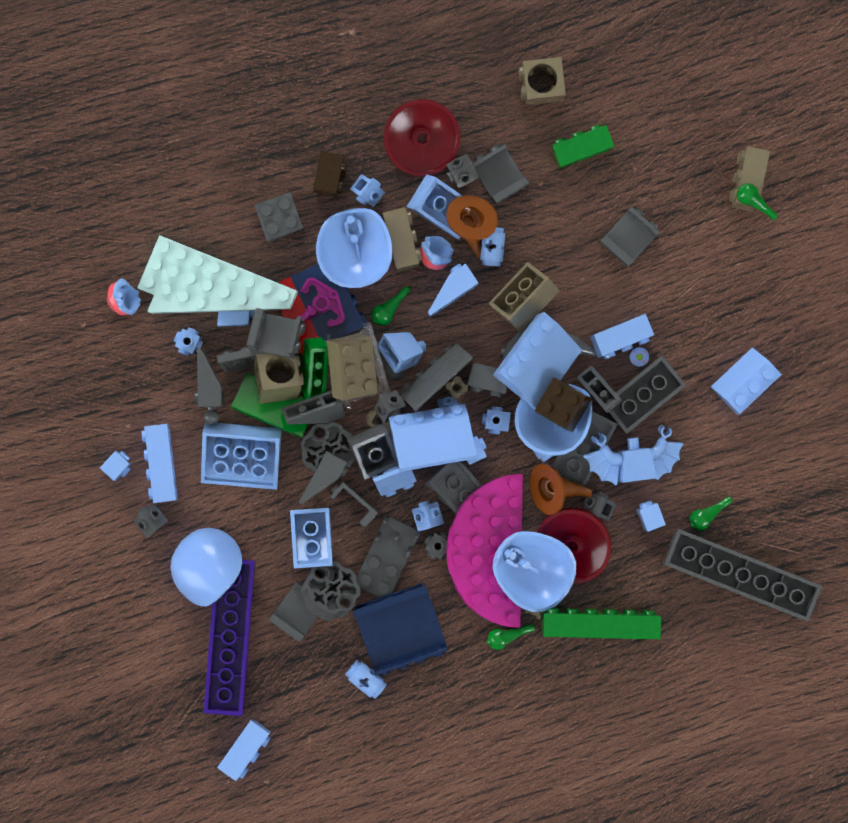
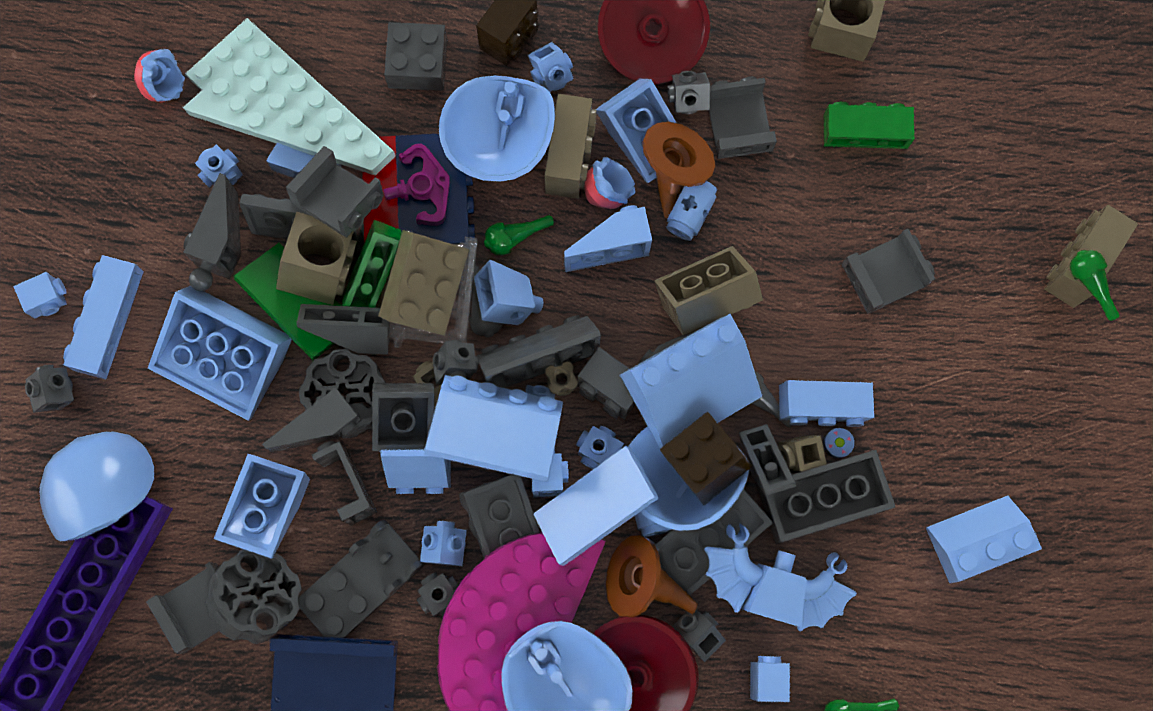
camera: 25 degrees right, 10 degrees down
none -> light blue tile [533,446,659,566]
none -> dark tan brick [778,435,827,472]

